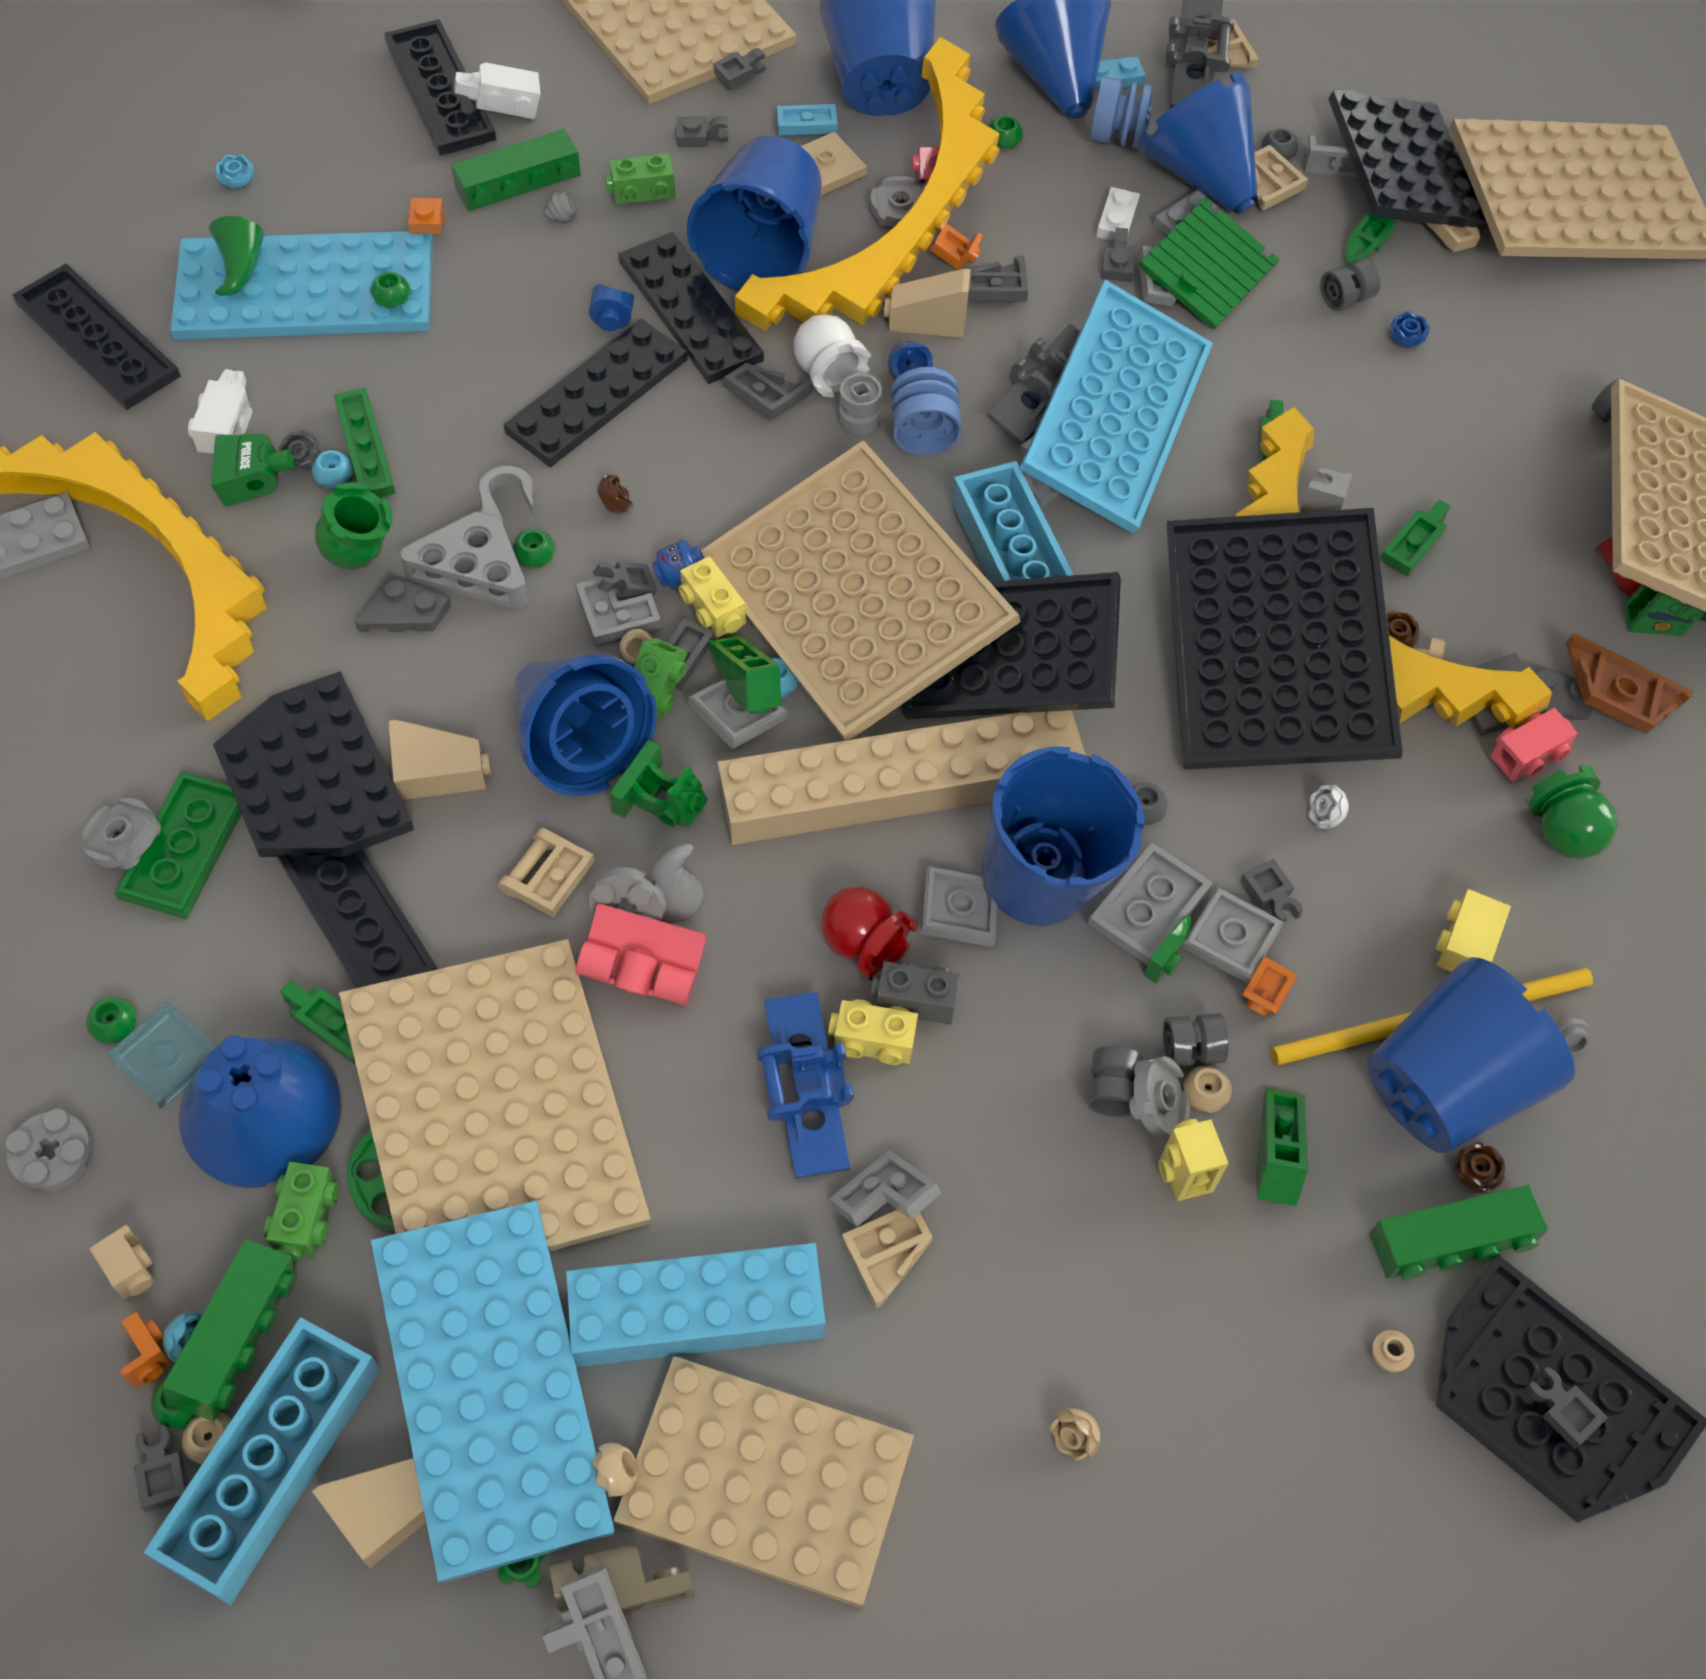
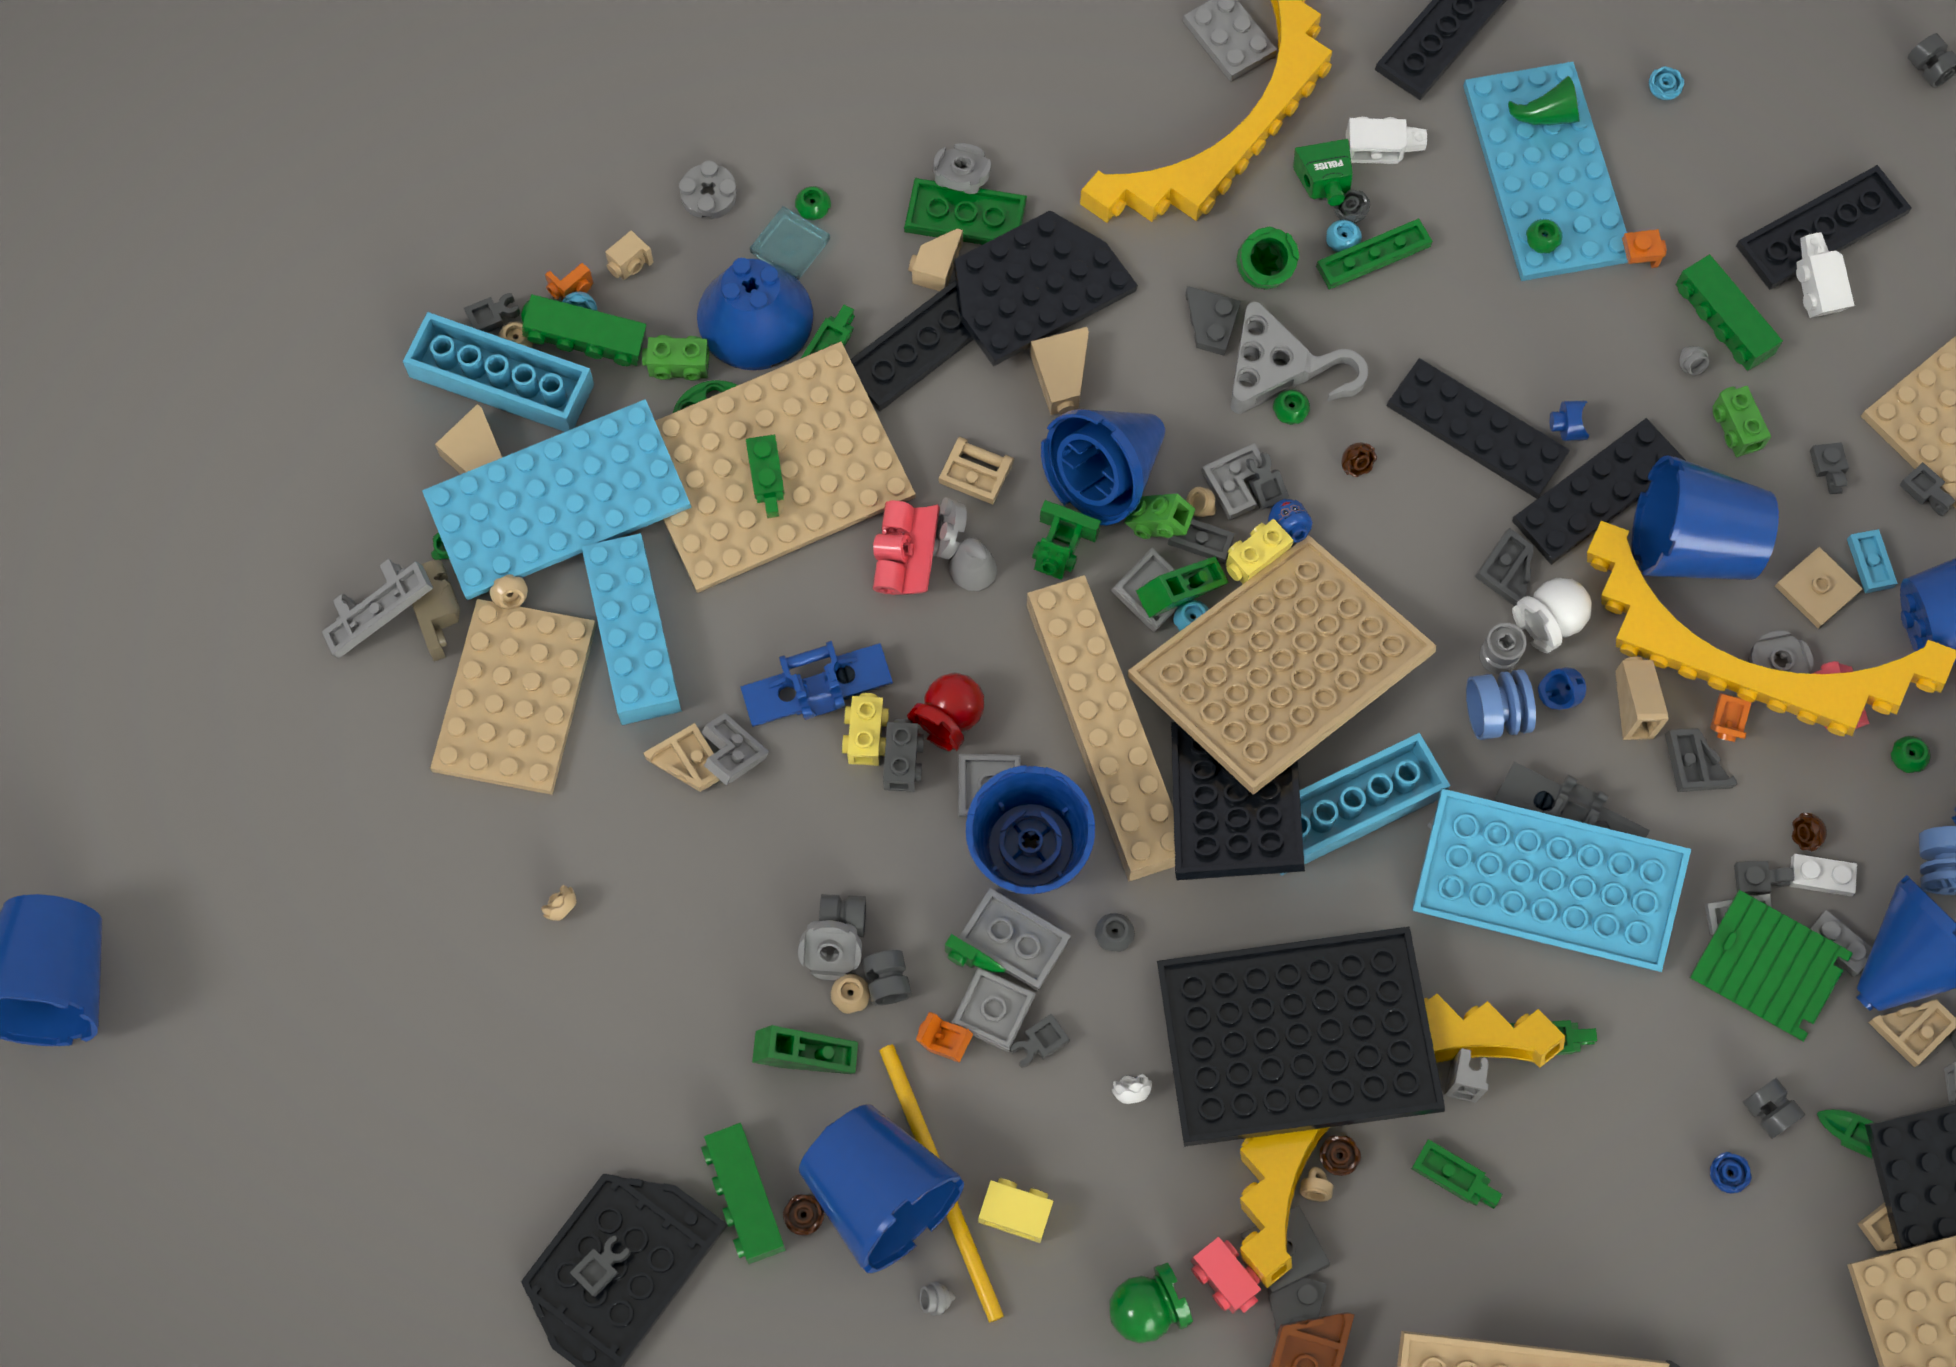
camera: 85 degrees right, 10 degrees up
light yellow brick [1158,1119,1229,1202] -> none
tan plate [1371,1330,1414,1373] -> none
none -> green hinge [746,434,785,519]
none -> tan slope [908,229,963,291]
none -> reddish brown plate [1792,813,1827,852]

